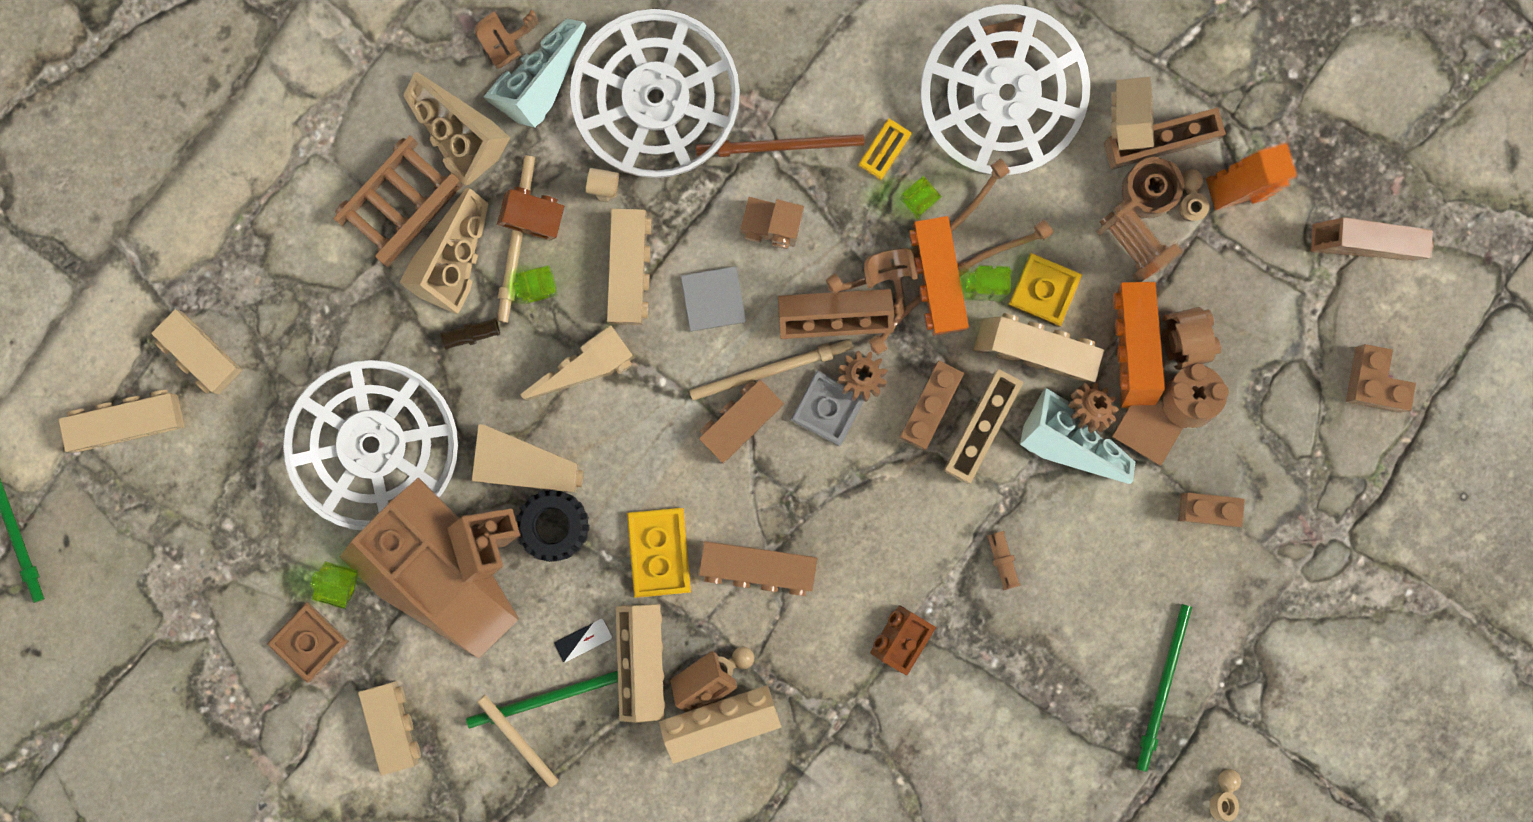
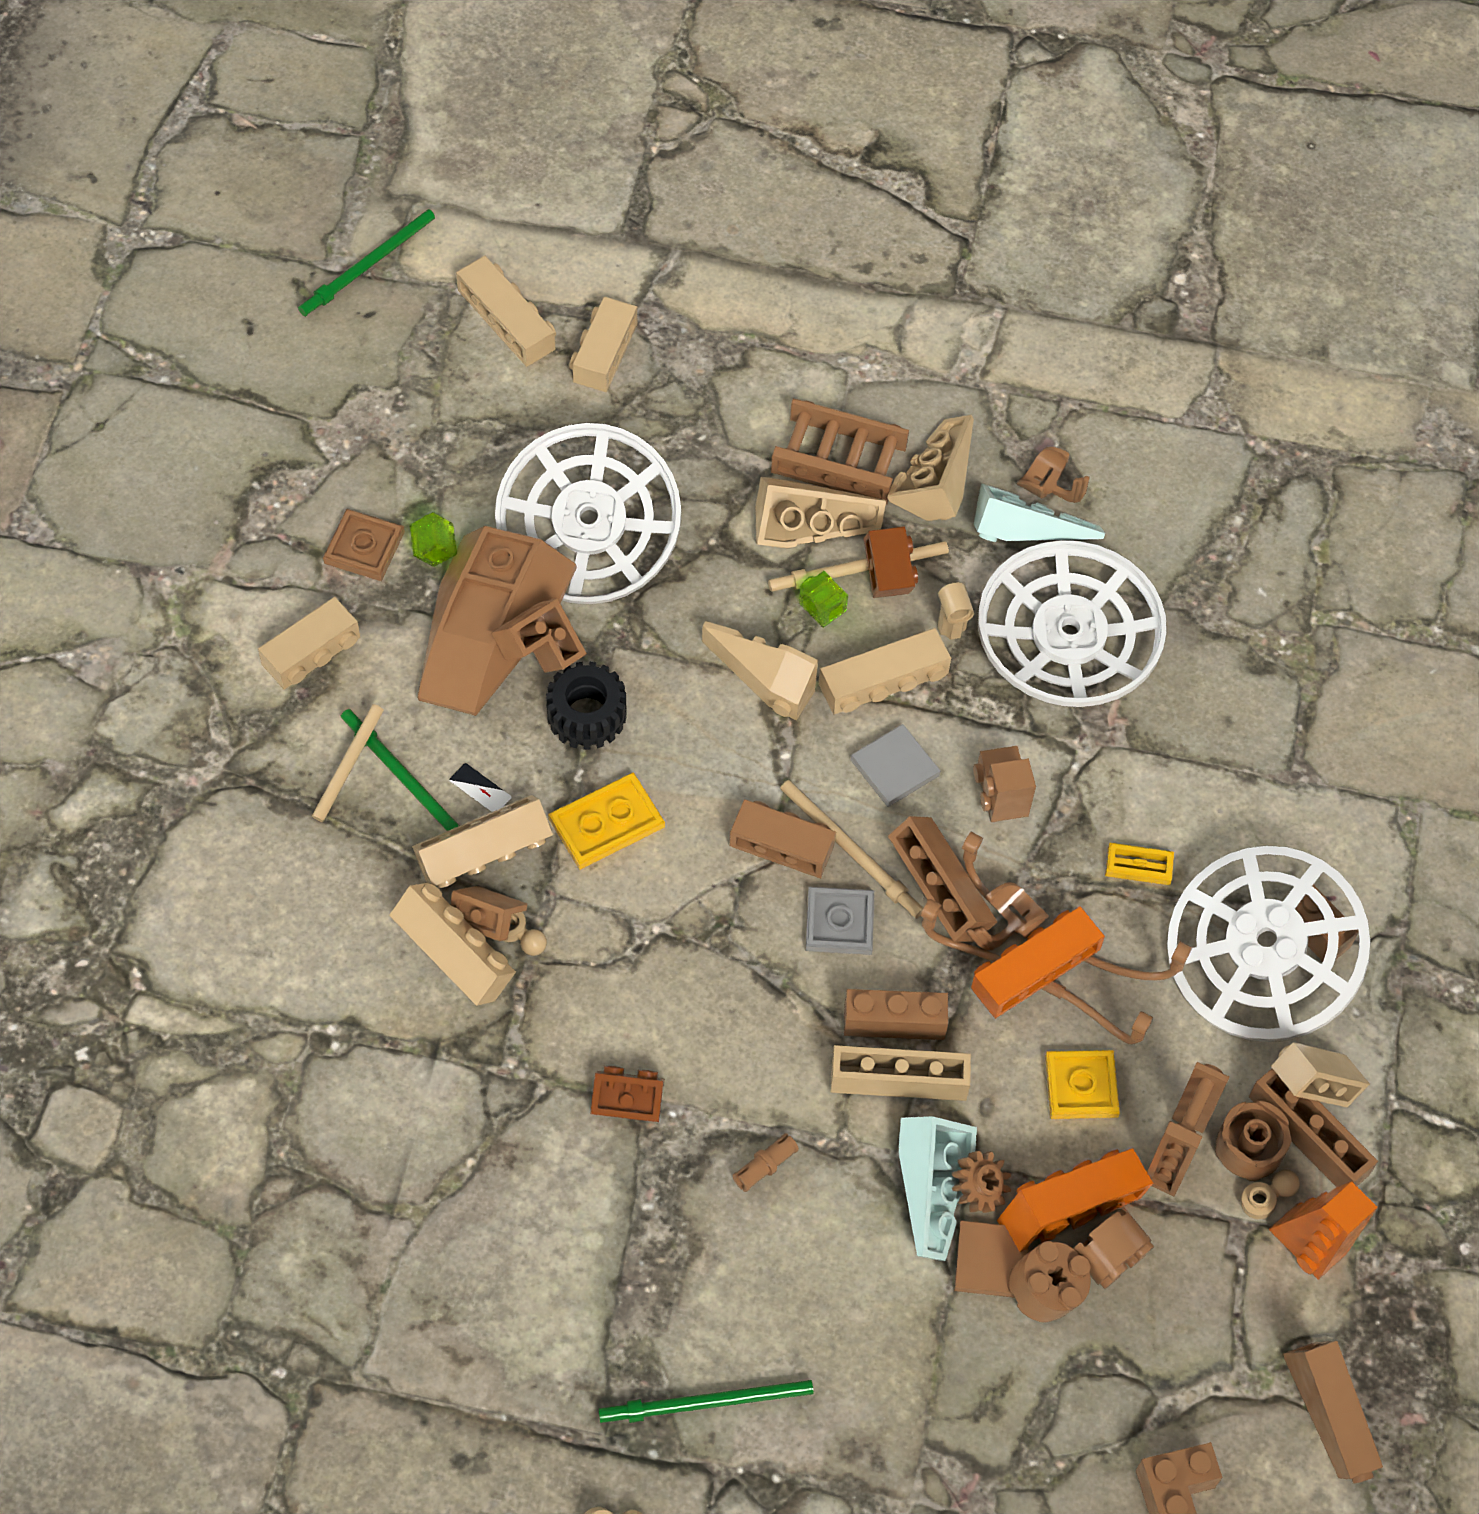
camera: 65 degrees right, 25 degrees down
dark brown pin [441,318,500,350] -> none
tan slope [472,424,584,493] -> none
dark orange bar [696,134,864,157] -> none
medium nougat brick [699,541,817,596] -> none
medium nougat gear [837,351,888,402] -> none
clear neon green brick [900,175,942,220] -> none
clear neon green brick [965,265,1011,301] -> none
tan wedge [973,313,1104,382] -> none
medium nougat brick [1178,493,1245,527] -> none

